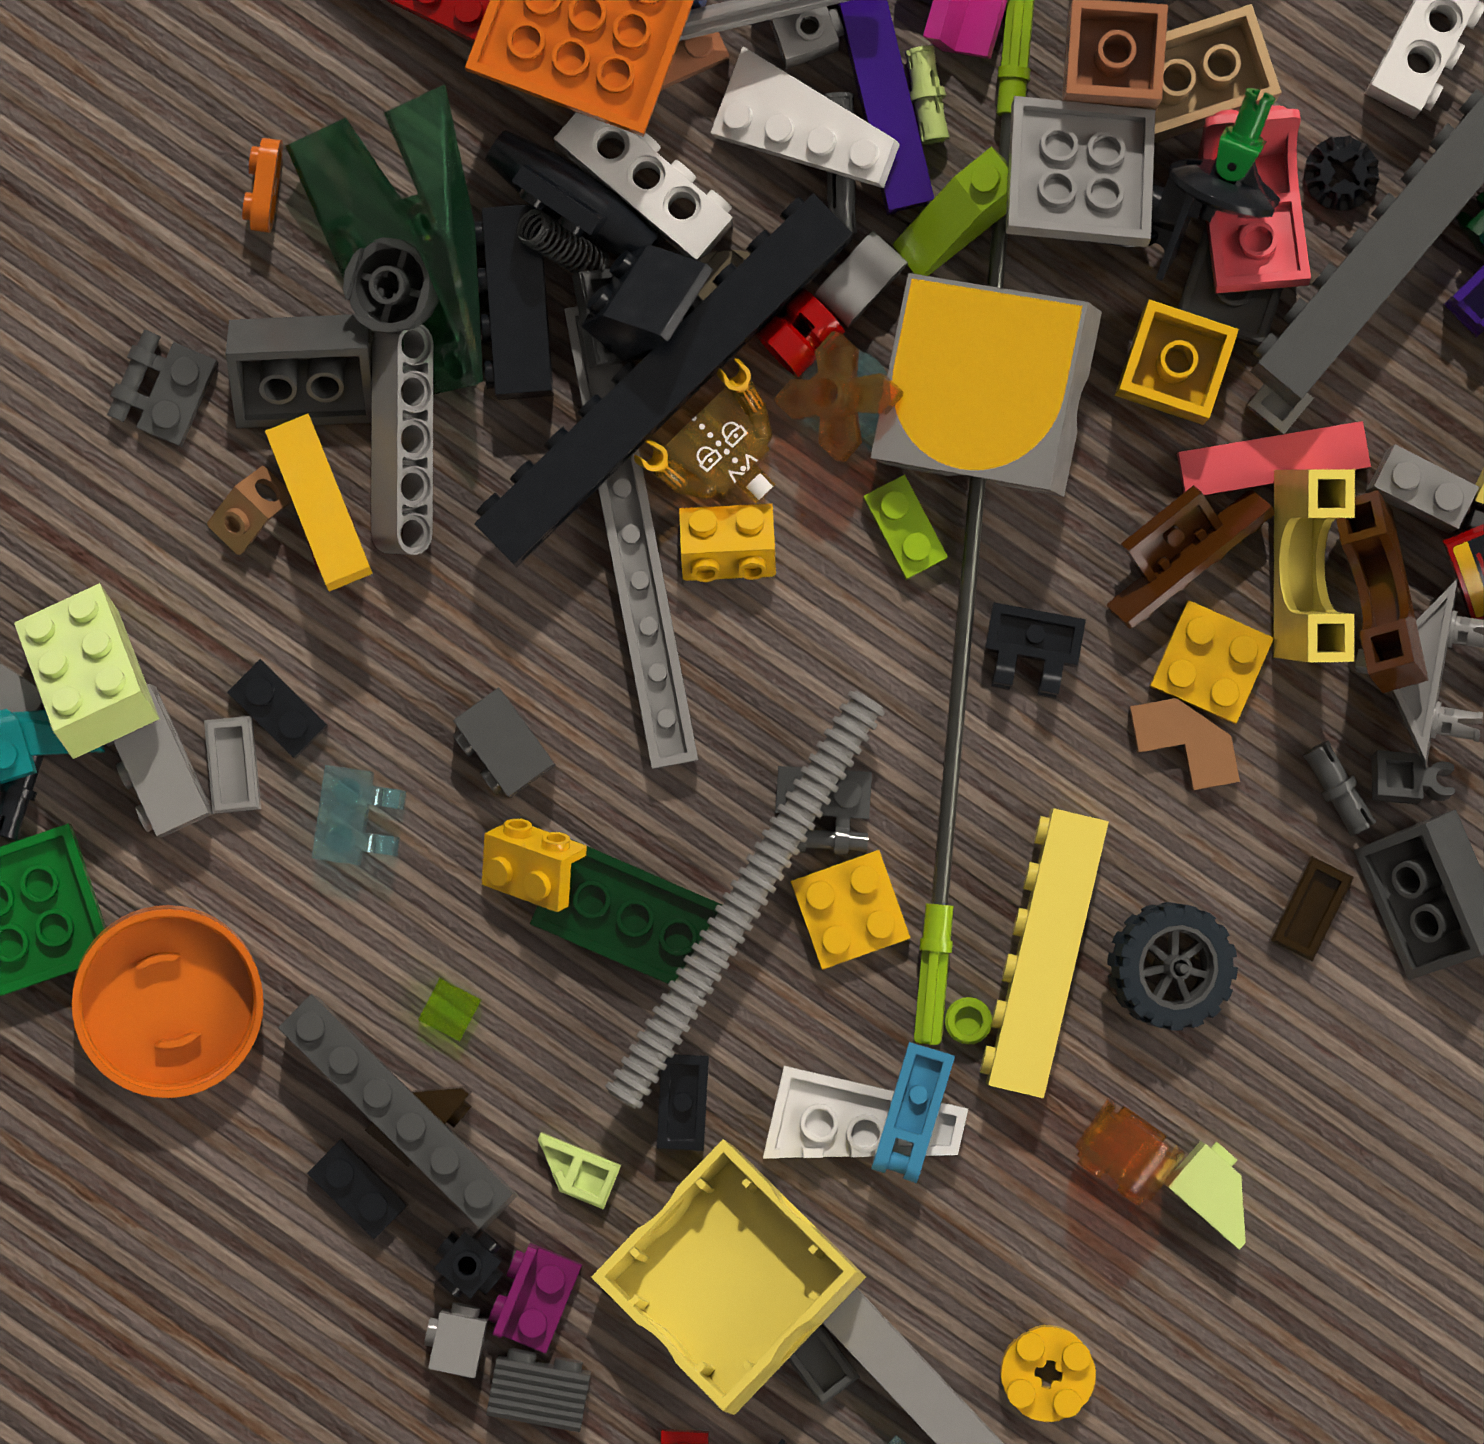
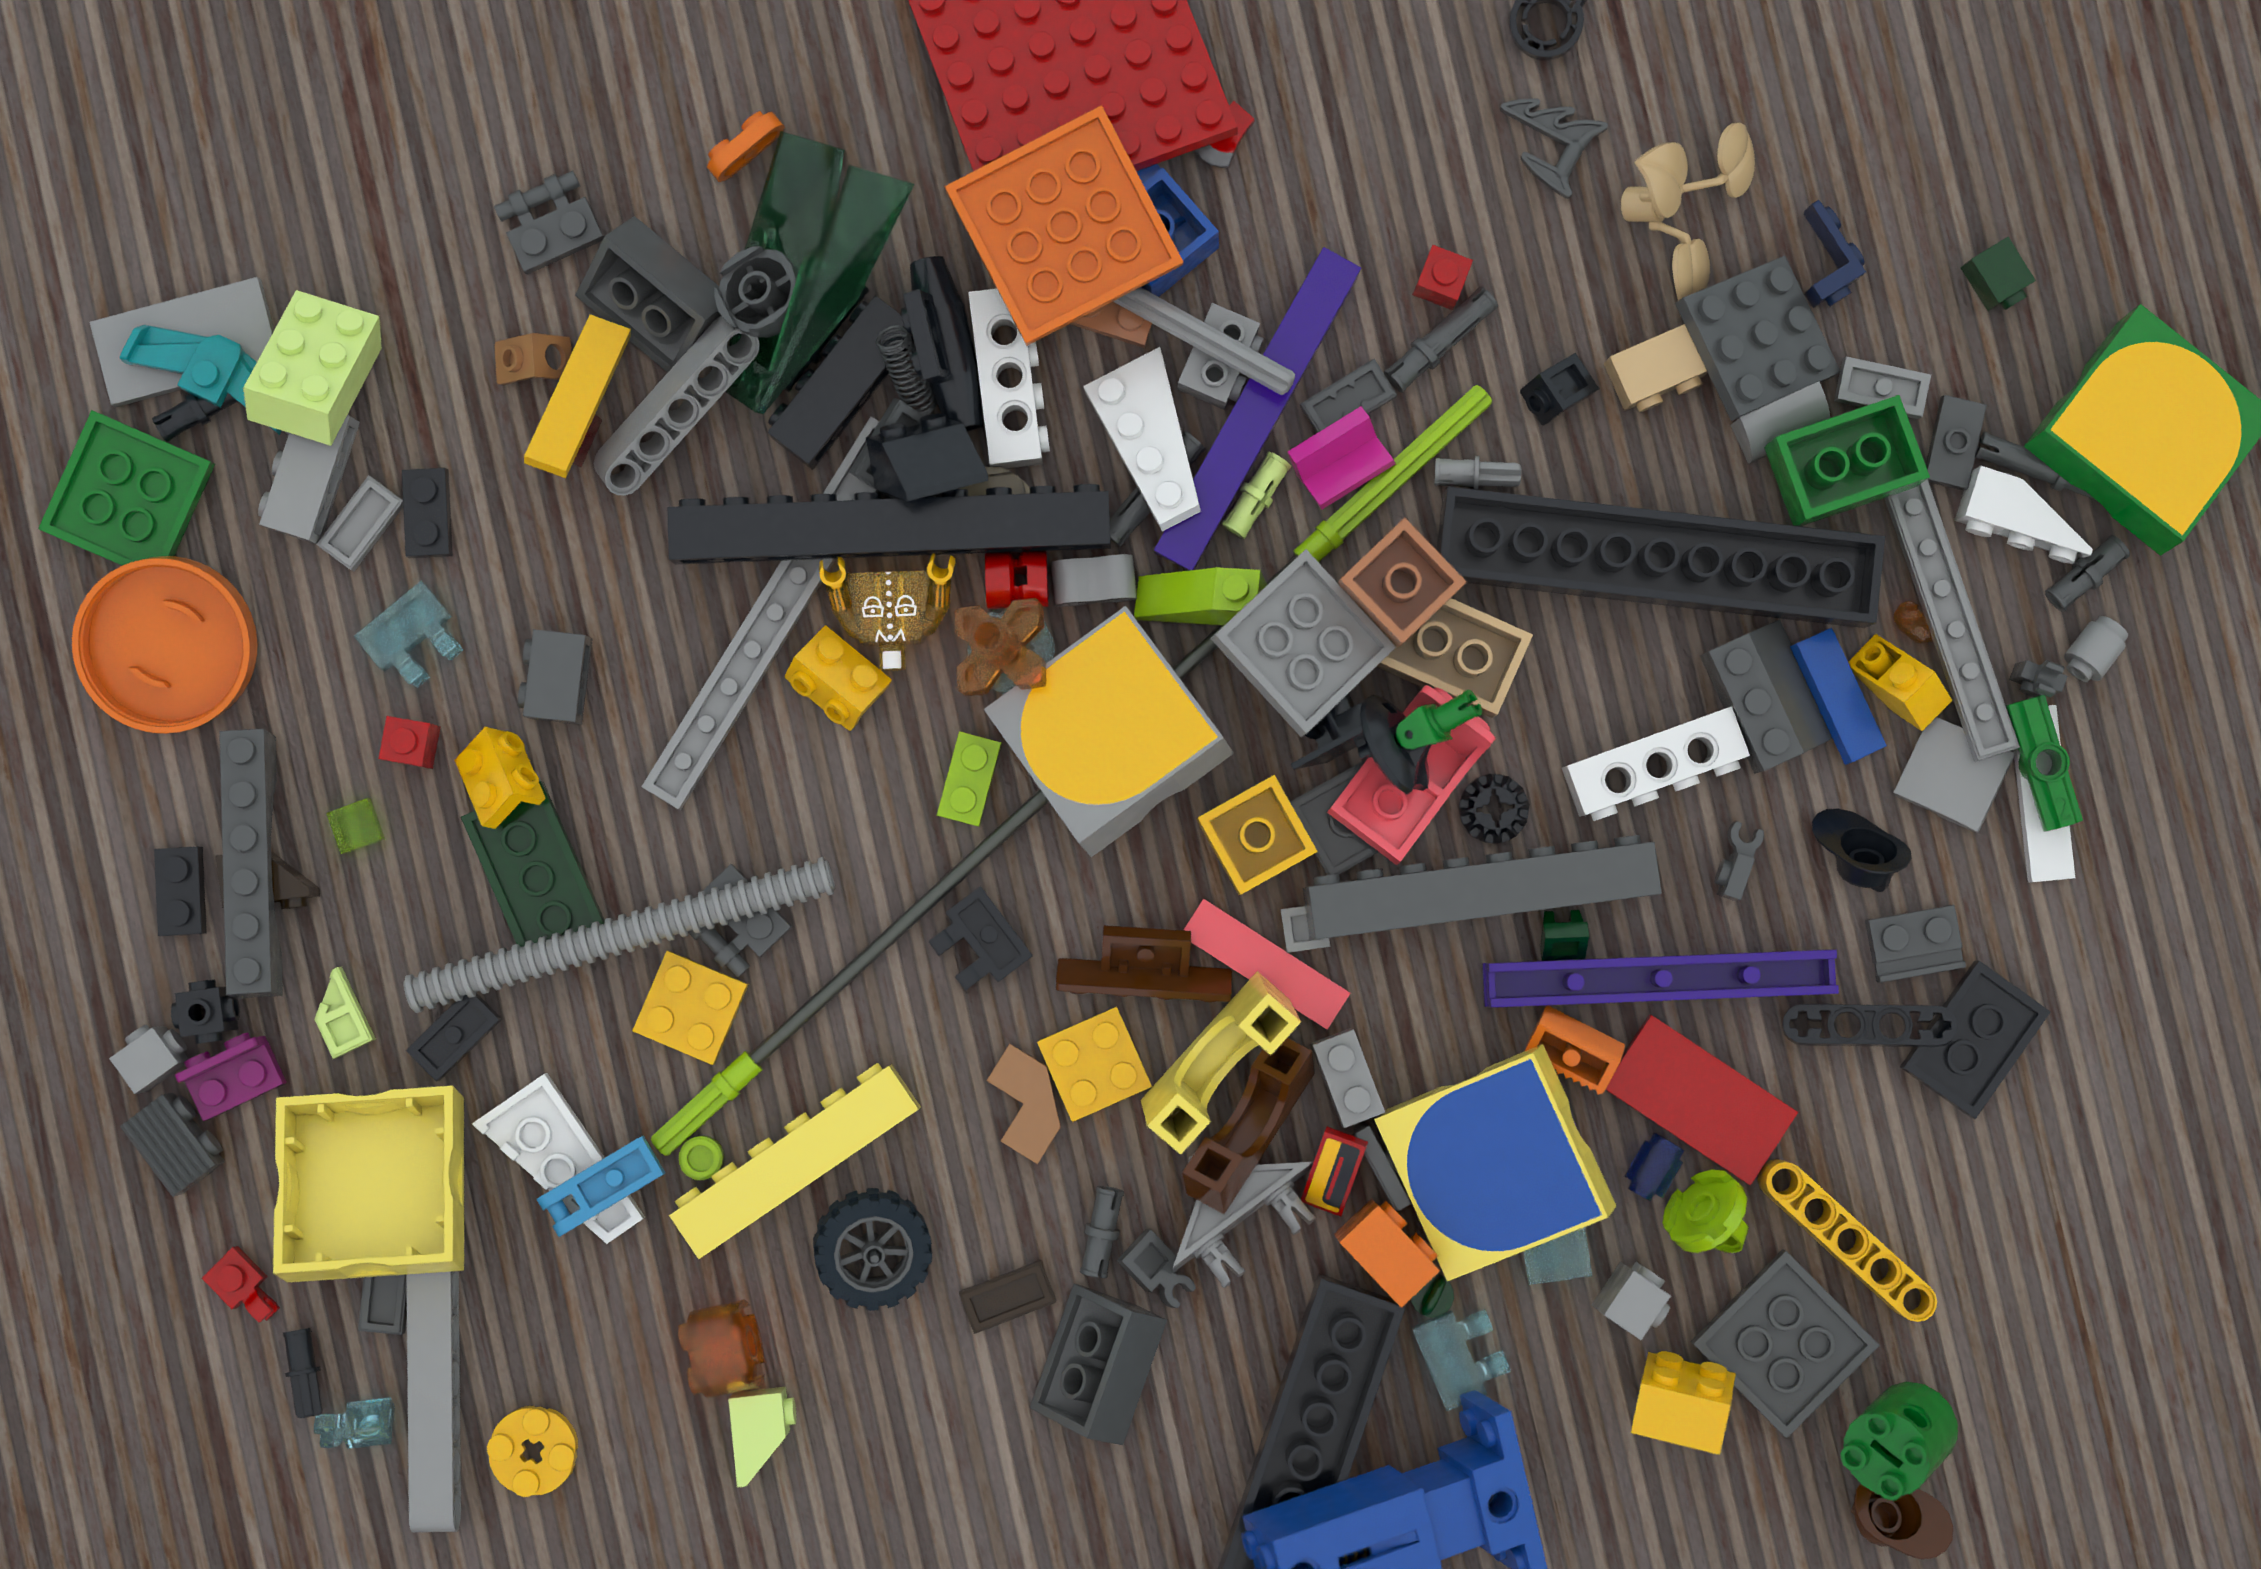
camera: 40 degrees right, 0 degrees up
none -> red brick [378,716,441,769]

